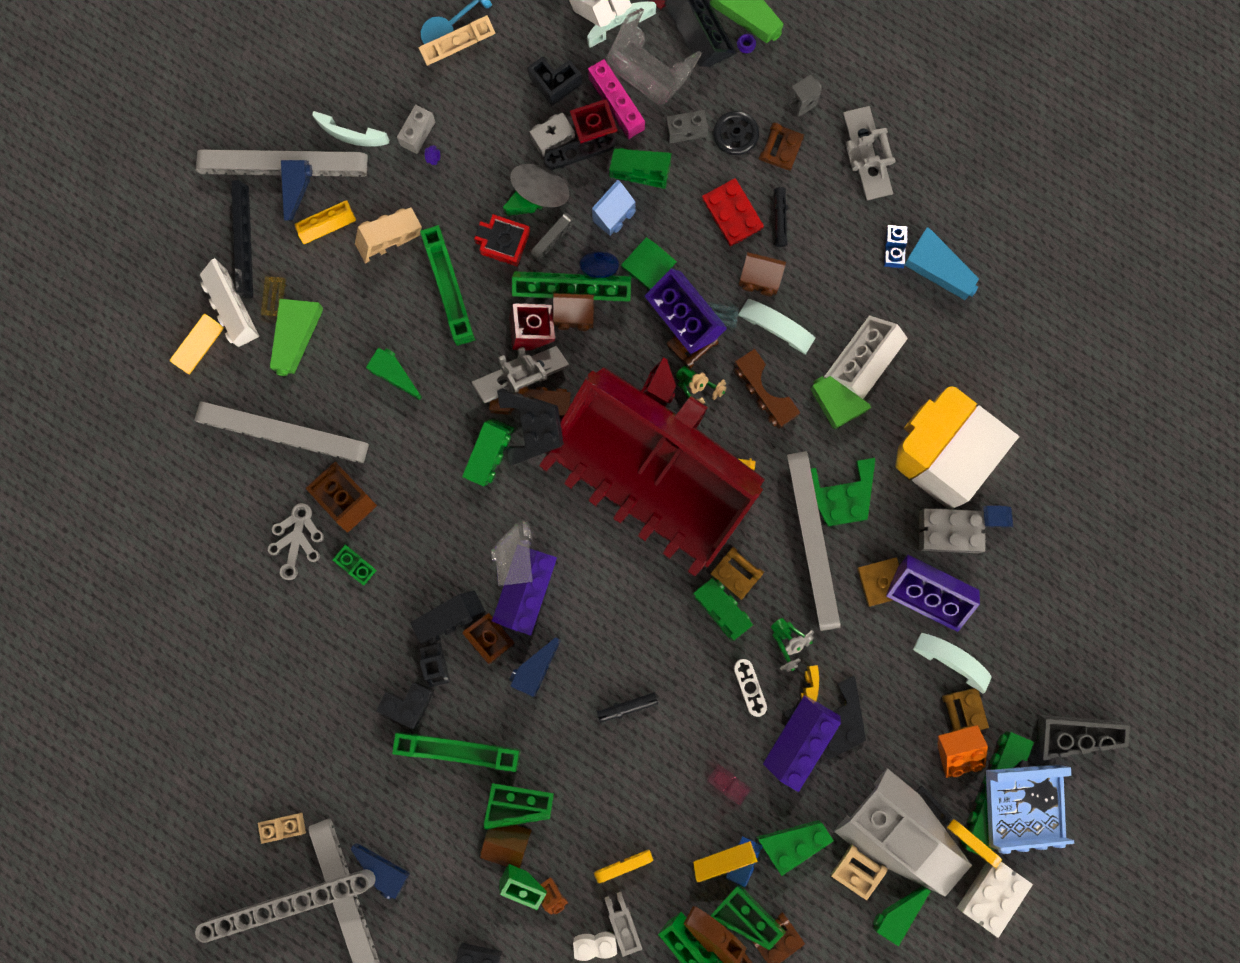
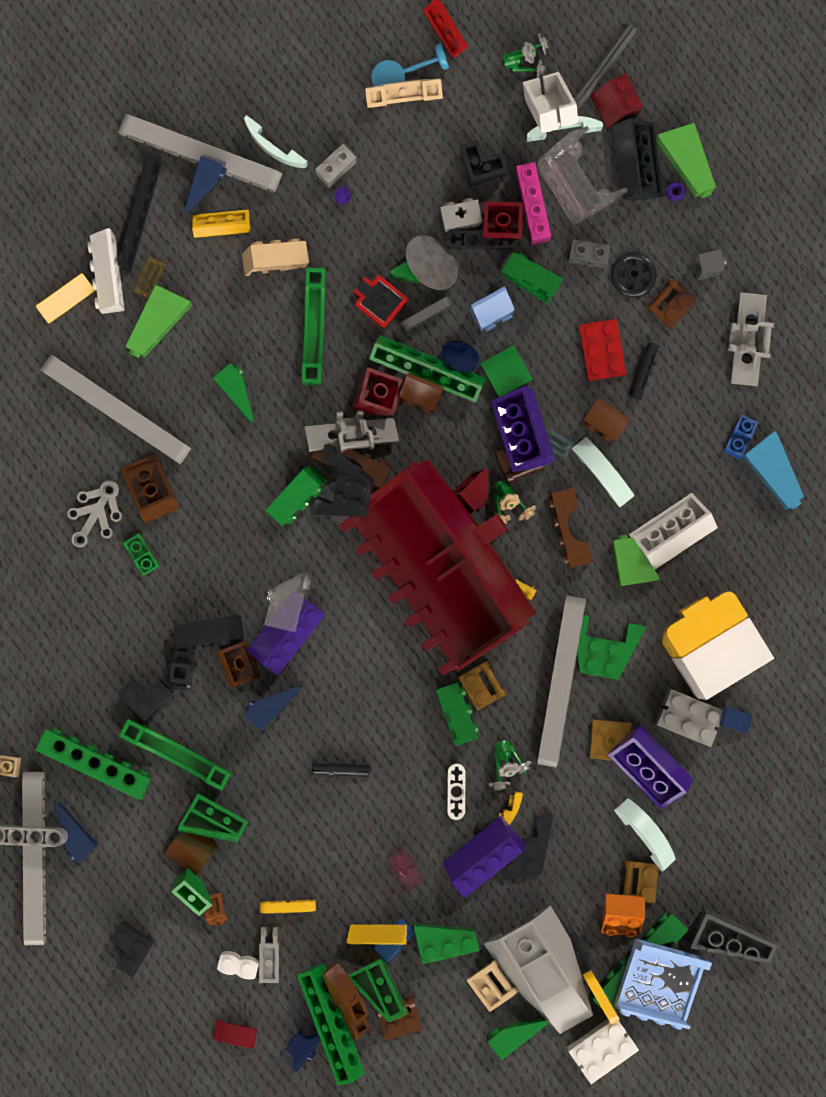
camera: 10 degrees right, 5 degrees up
none -> green brick [35,727,153,800]

